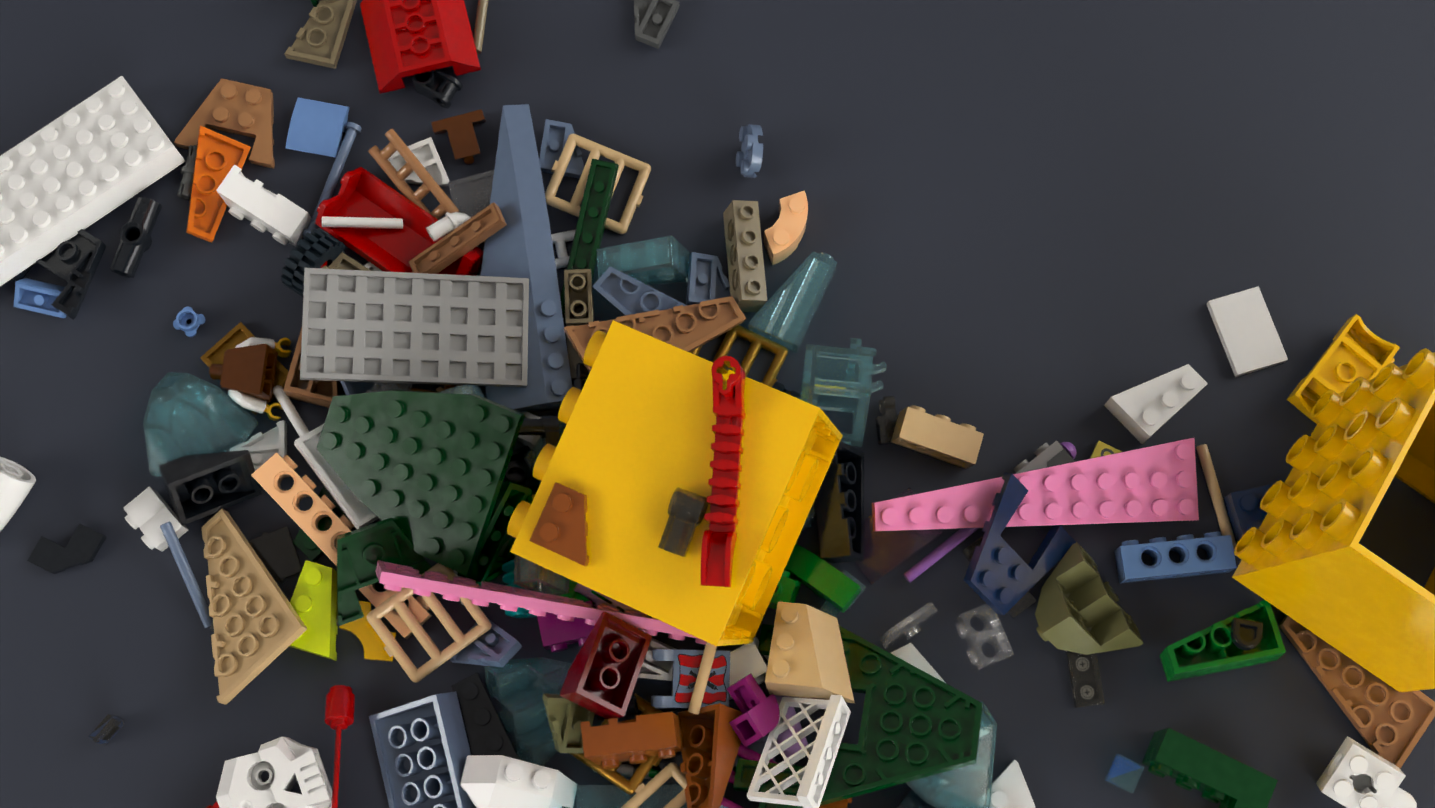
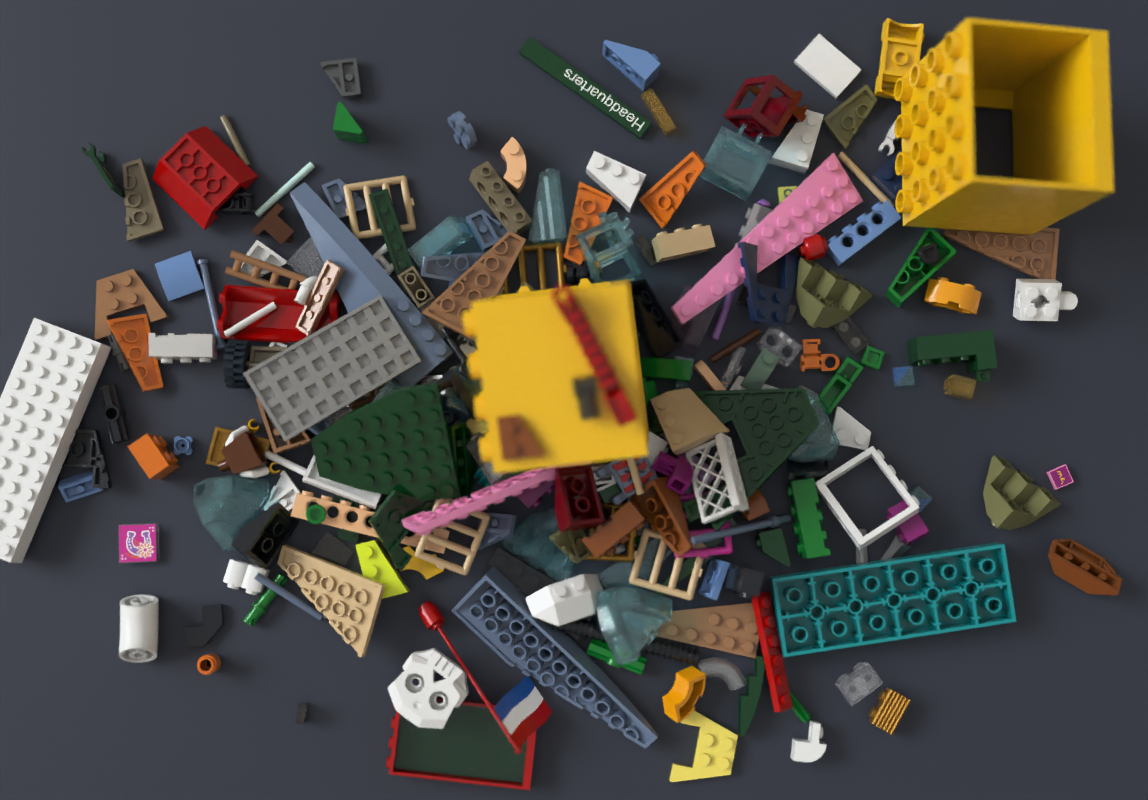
camera: 35 degrees left, 10 degrees up
none -> tile [118,523,159,563]
none -> orange brick [128,433,180,480]
none -> orange brick [197,653,221,675]
none -> green pin [243,572,288,627]
none -> light aqua bar [255,162,315,218]
none -> green tile [306,504,326,524]
none -> green slope [333,101,368,144]
none -> dark green tile [519,37,651,139]
none -> orange wing [564,181,614,266]
none -> white wedge [586,151,646,213]
none -> green tile [599,484,620,503]
none -> medium blue slope [602,40,661,92]
none -> orange wing [639,150,707,229]
none -> clear yellow piece [641,88,676,136]
none -> light nougat beam [693,360,727,391]
none -> clear light blue piece [700,123,773,201]
none -> reddish brown bar [709,328,762,363]
none -> dark red piece [723,75,808,138]
none -> sand green slope [740,348,780,390]
none -> red head [798,234,828,261]
none -> orange piece [800,339,840,372]
none -> green slope [813,355,864,415]
none -> olive wing [822,84,878,150]
none -> green tile [860,345,885,371]
none -> white plate [879,120,899,156]
none -> light orange brick [924,277,982,314]

